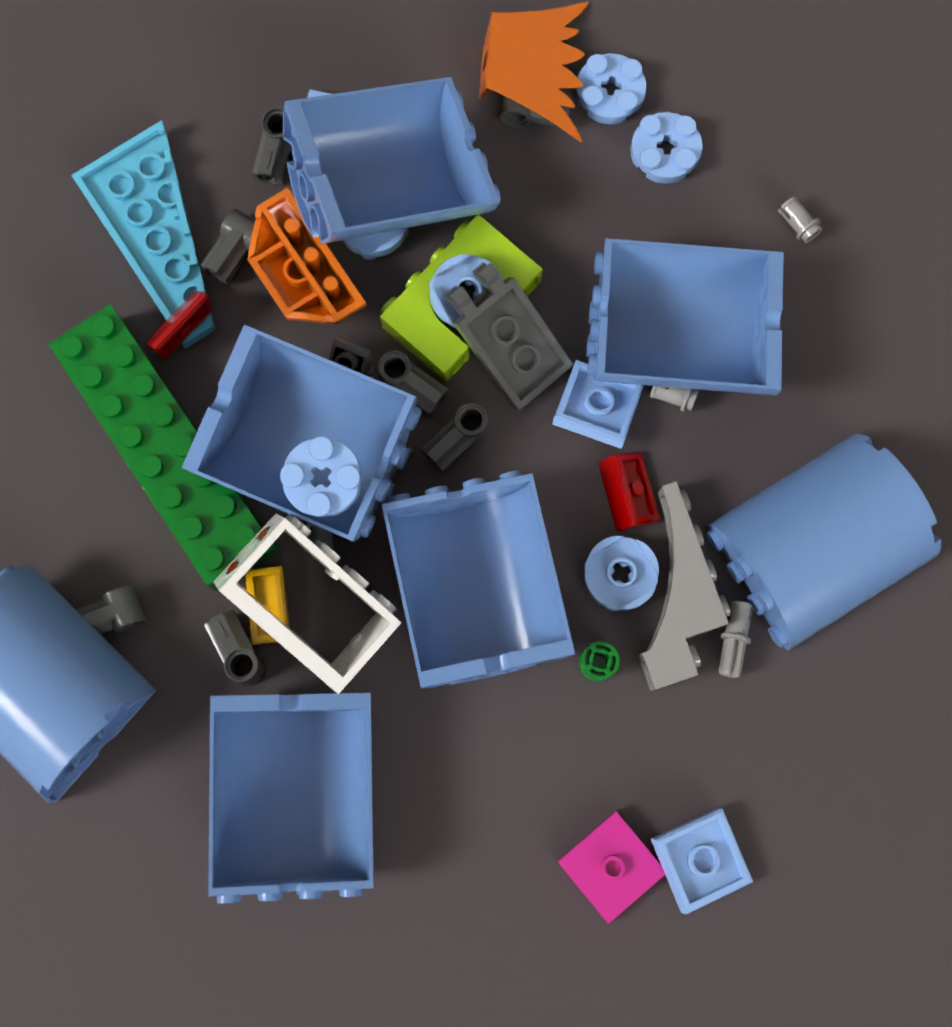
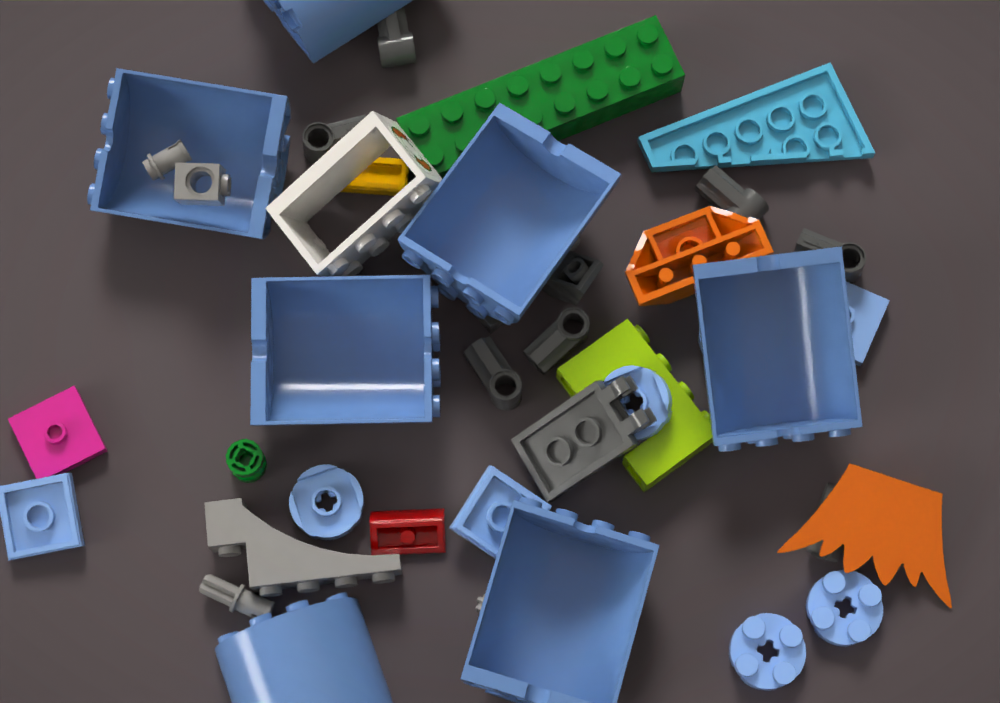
camera: 100 degrees right, 5 degrees down
red slope [146,291,214,360] -> none
light blue plate [280,436,362,517] -> none
none -> light grey pin [142,139,192,181]
none -> light grey brick [174,162,231,206]

